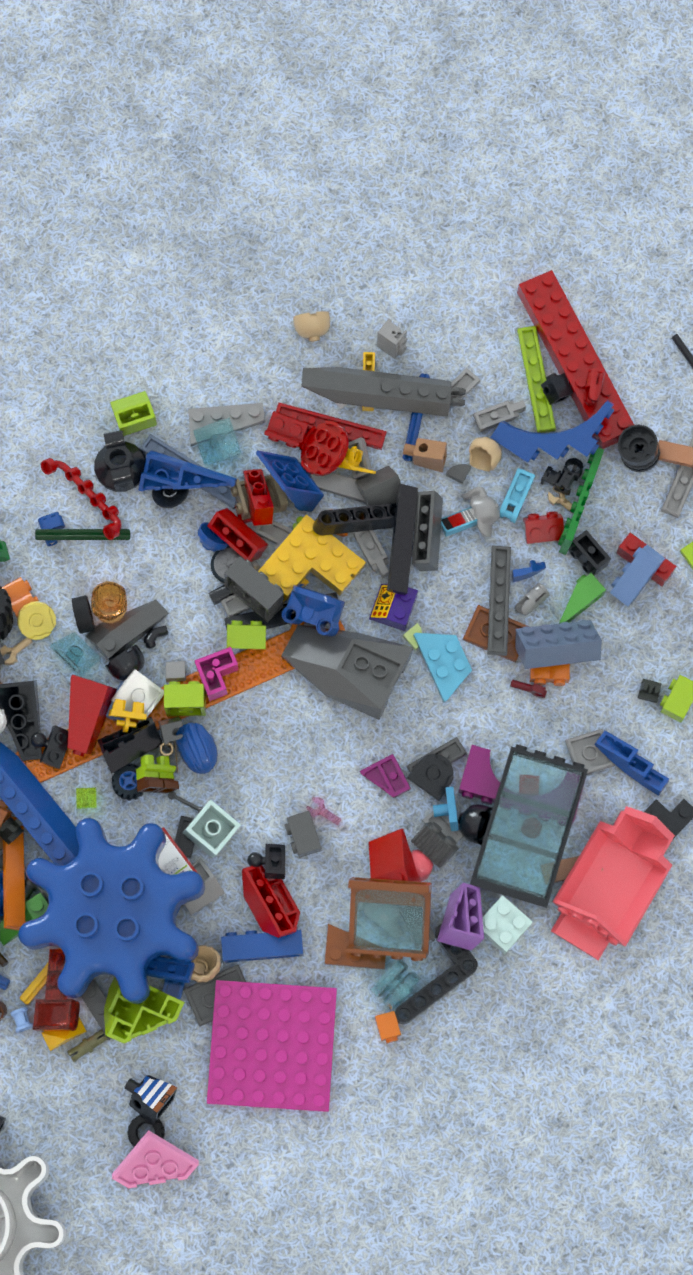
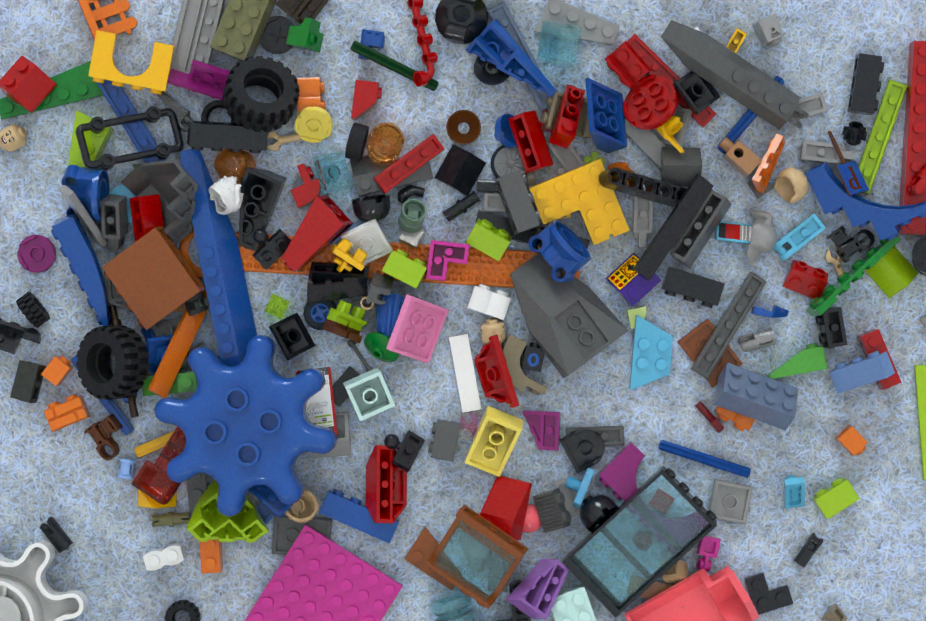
camera: 30 degrees right, 15 degrees up
torso [124,1075,177,1125] -> none
black brick [541,373,573,405] -> none
blue slope [595,731,669,796] -> none
pearl dark grey tile [638,679,662,703] -> none
none -> white brick [143,543,187,571]
none -> orange piece [200,540,223,573]
none -> black slope [269,313,315,361]
none -> red brick [290,163,321,209]
none -> red slope [351,80,382,120]
none -> green dish [364,332,399,362]
none -> red tile [373,134,444,194]
none -> bright pink plate [386,294,449,364]
none -> sand green wheel [398,199,427,233]
none -> black slope [434,145,486,196]
none -> black pin [443,191,481,222]
none -> reddish brown piece [446,110,481,145]
none -> white tile [449,334,481,413]
none -> light yellow slope [464,406,523,477]
none -> white brick [467,284,511,320]
none -> red wing [474,334,519,408]
none -> tan head [480,318,506,345]
none -> dark tan arch [503,334,547,396]
none -> black brick [521,343,544,372]
none -> blue axle [658,440,751,478]
none -> tan panel [660,559,689,585]
none -> black brick [661,267,725,308]
none -> black slope [673,71,721,115]
none -> dark pink plate [696,536,721,572]
none -> orange wing [752,134,786,194]
none -> medium azure tile [784,475,805,509]
none -> black bar [794,532,824,568]
none -> blue piece [828,131,869,196]
none -> orange brick [835,425,868,456]
none -> black gear [842,121,867,145]
none -> black brick [847,53,884,115]
none -> lime slope [864,246,918,298]

